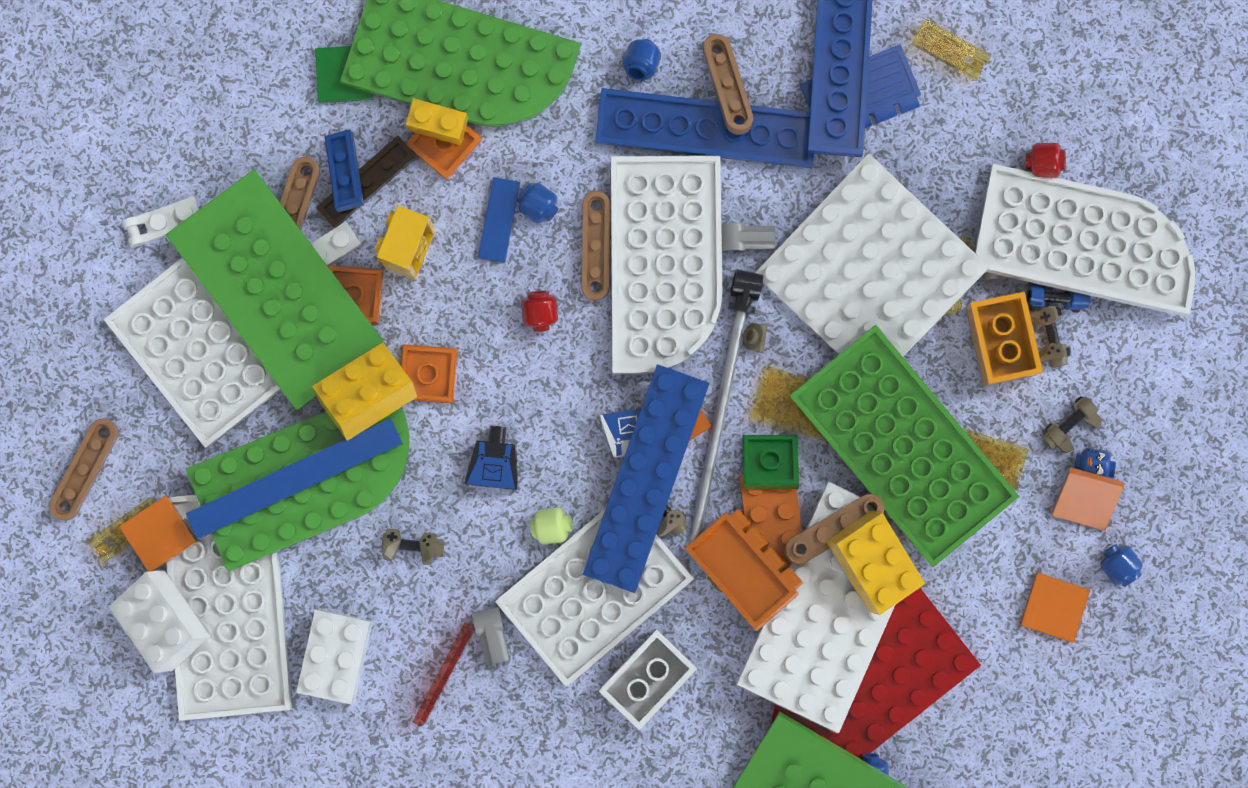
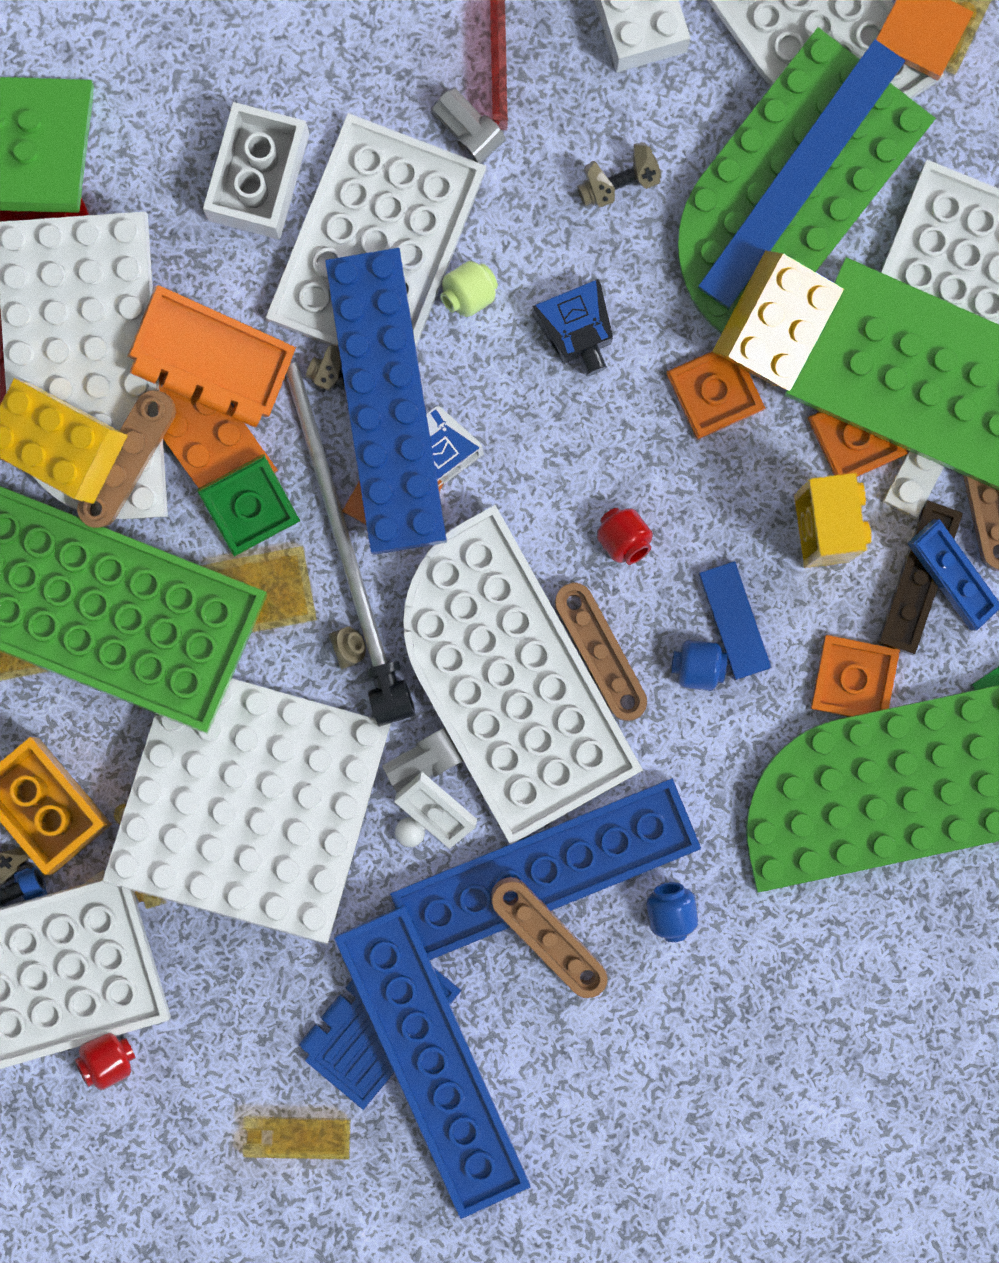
camera: 150 degrees right, 0 degrees up
yellow brick [406,98,468,146] -> none
none -> white plate [394,772,477,849]

